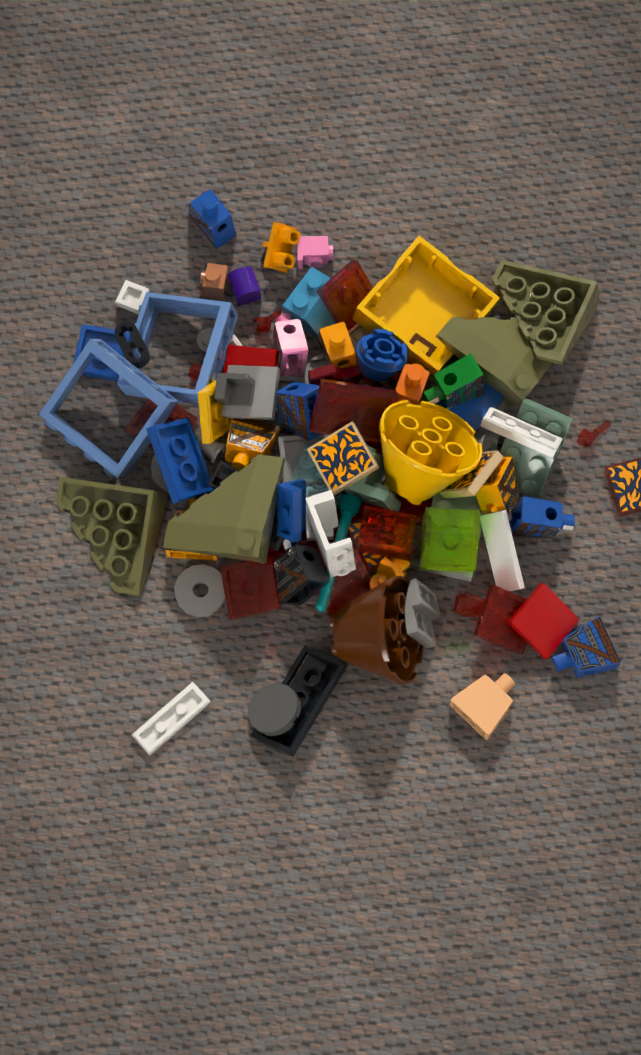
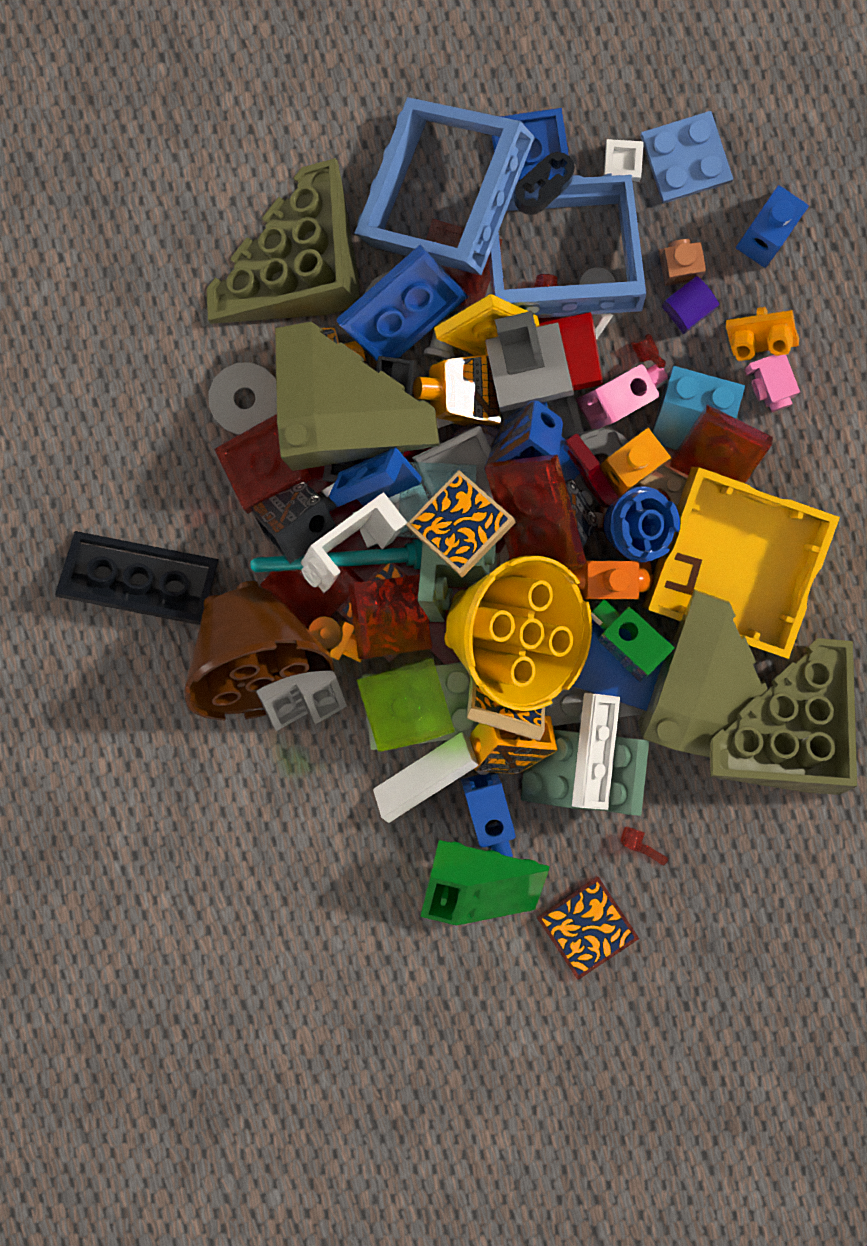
camera: 70 degrees right, 15 degrees up
white tile [132,682,211,756] -> none
dark grey tile [248,683,301,736] -> none
light nougat torso [450,673,516,740] -> none
clear red cone [454,591,495,617] -> none
clear red plate [473,585,527,654] -> none
red tile [507,583,580,659] -> none
torso [552,616,621,678] -> none
none -> green slope [420,840,550,926]
none -> medium blue plate [640,111,733,204]

